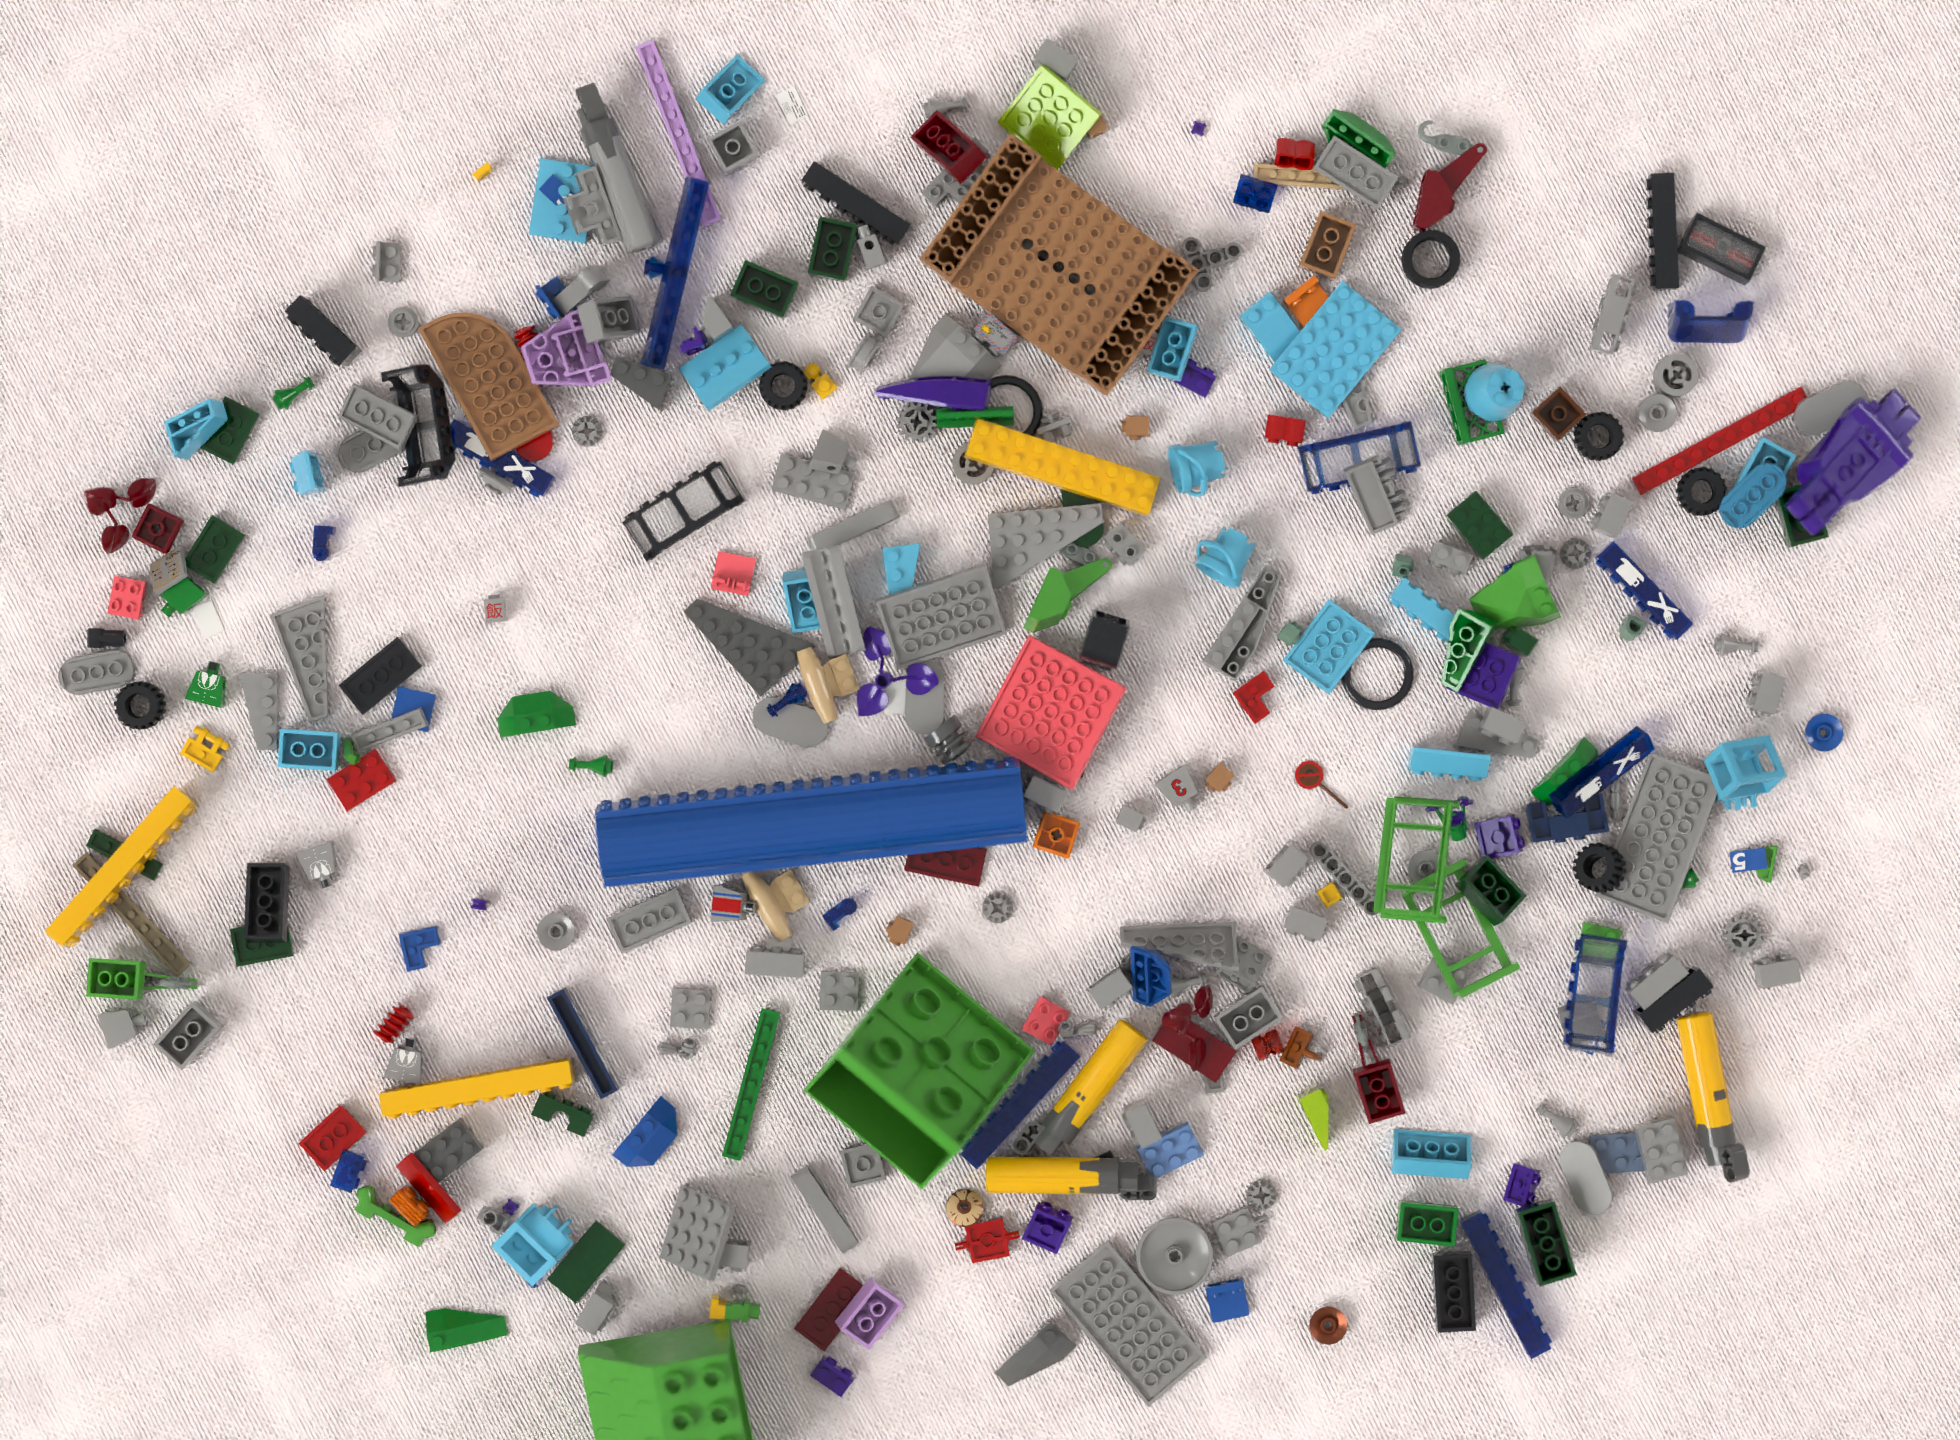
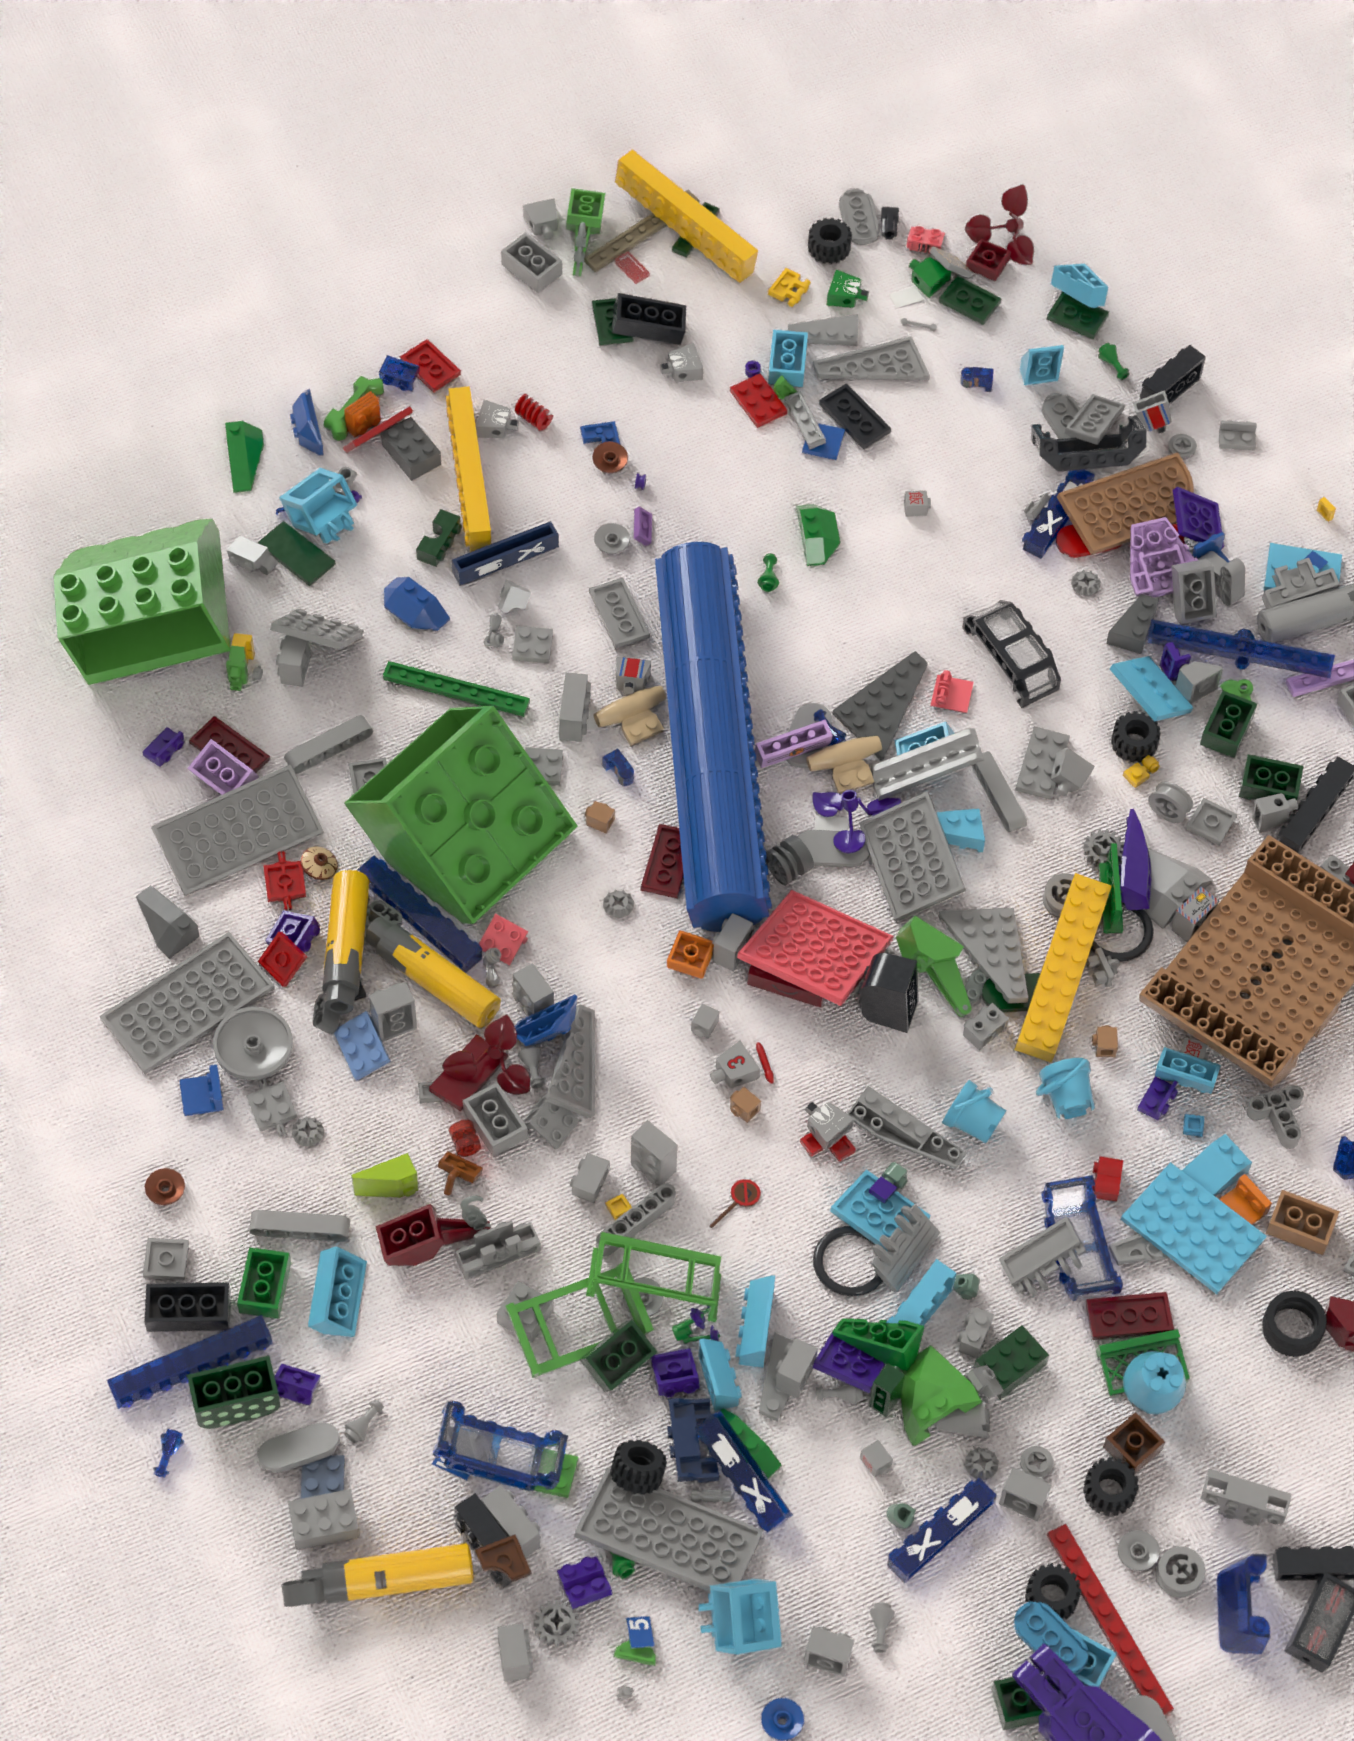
camera: 85 degrees right, 30 degrees down
none -> light grey plate [143,1238,189,1280]
none -> light grey plate [151,764,324,896]
none -> clear blue piece [153,1429,185,1478]
none -> light grey beam [249,1210,350,1242]
none -> red tile [257,932,307,987]
none -> blue wedge [290,389,324,456]
none -> reddish brown tile [475,1534,532,1583]
none -> brick [498,579,531,614]
none -> dark purple plate [557,1556,613,1609]
none -> copper dish [592,441,628,473]
none -> clear tile [615,251,650,284]
none -> medium lavender plate [634,506,652,546]
none -> medium azure slope [698,1339,742,1412]
none -> dark purple bush [745,361,761,378]
none -> lavender brick [754,720,832,768]
none -> red piece [756,1042,774,1084]
none -> light grey torso [805,1102,854,1151]
none -> light grey brick [860,1440,893,1478]
none -> dark purple tile [868,1176,897,1204]
none -> light grey hinge [870,1204,941,1292]
none -> light grey hinge [901,318,937,331]
none -> light grey brick [966,1365,1004,1399]
none -> dark red plate [1085,1292,1174,1340]
none -> light grey torso [1133,390,1172,433]
none -> dark purple plate [1173,487,1224,549]
none -> dark azure tile [1183,1114,1205,1137]
none -> bright green plate [1220,679,1253,701]

